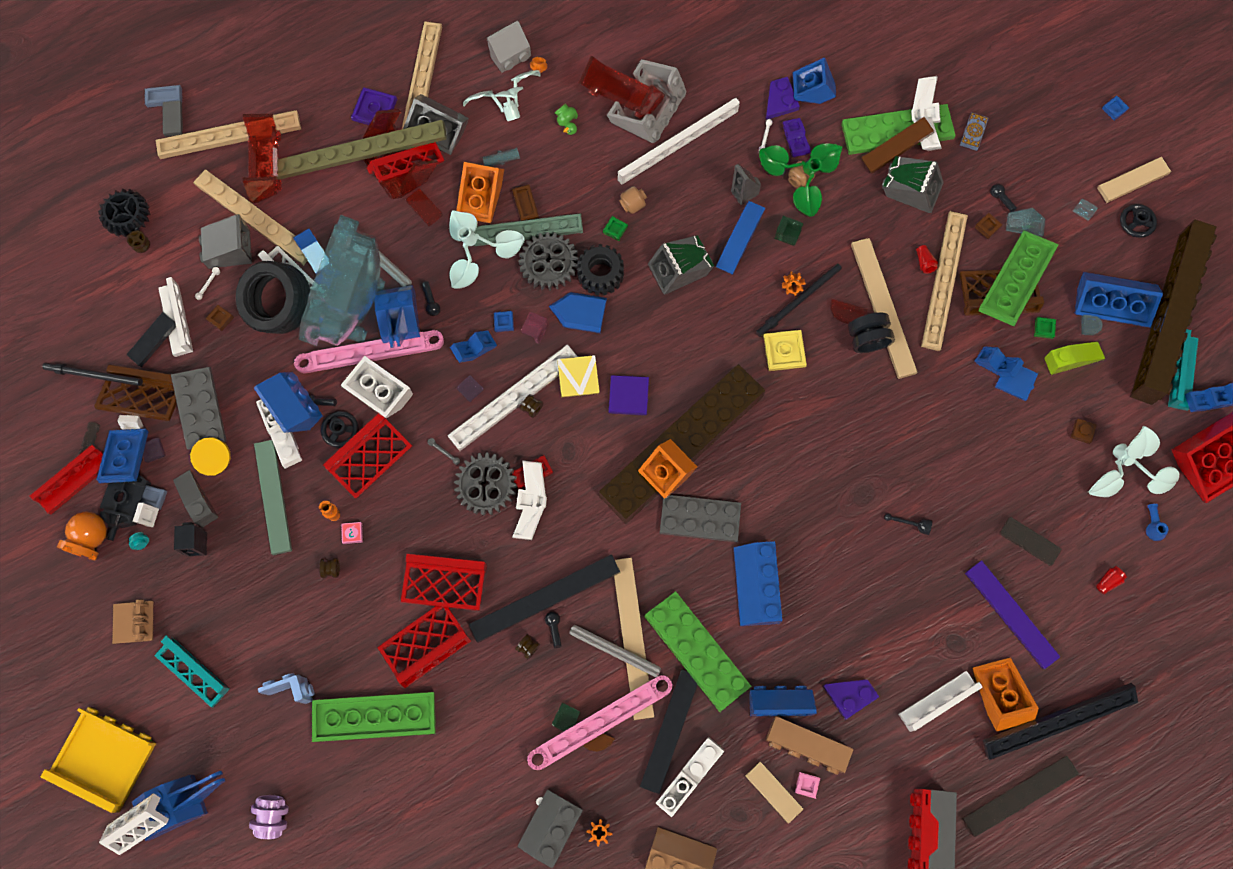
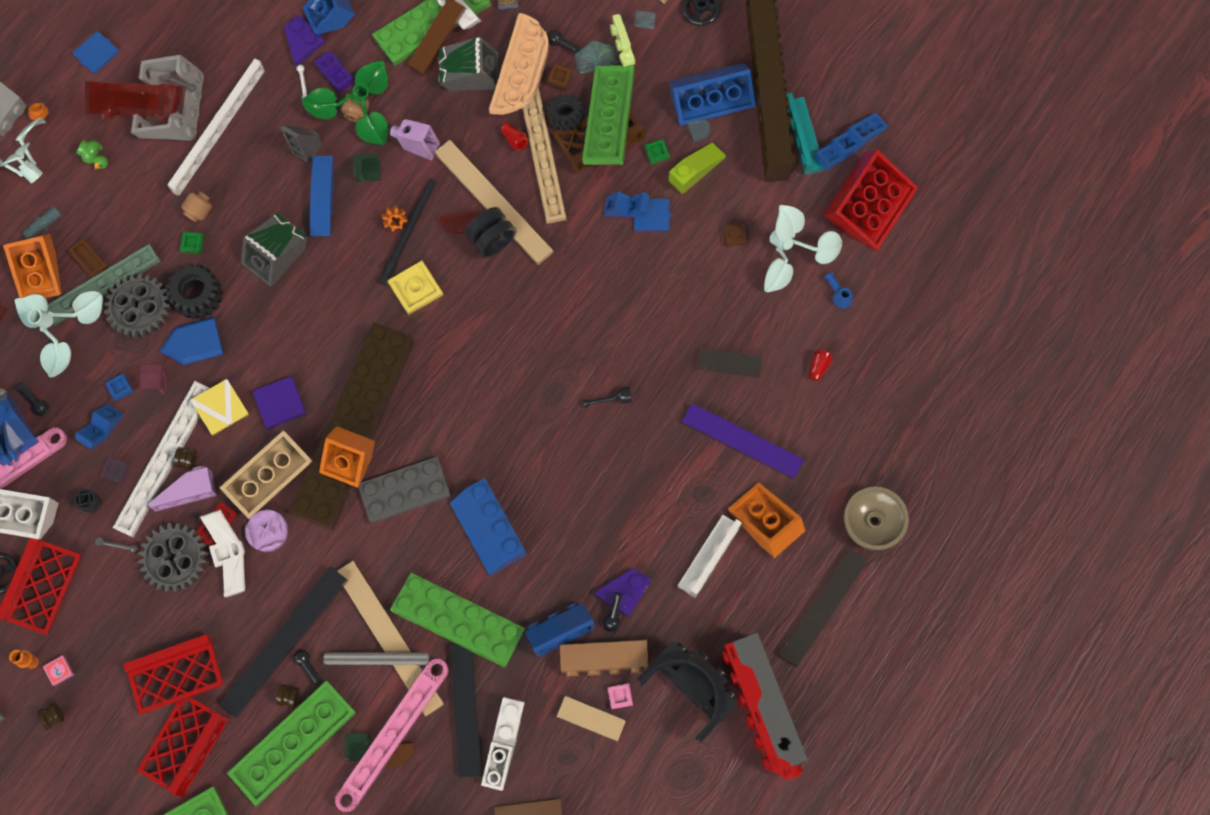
camera: 25 degrees left, 0 degrees up
black tile [983,683,1138,760] -> none
none -> blue piece [72,31,119,74]
none -> black wheel [74,489,102,513]
none -> lavender slope [149,466,217,512]
none -> tan slope [220,430,312,519]
none -> bright green plate [227,680,356,806]
none -> lavender tile [245,509,288,552]
none -> lavender torso [390,119,440,160]
none -> light nougat plate [489,13,549,115]
none -> black tyre [547,93,584,131]
none -> black bar [603,592,623,632]
none -> yellowish green hinge [610,14,635,67]
none -> black piece [636,641,738,744]
none -> dark tan dish [844,487,909,550]

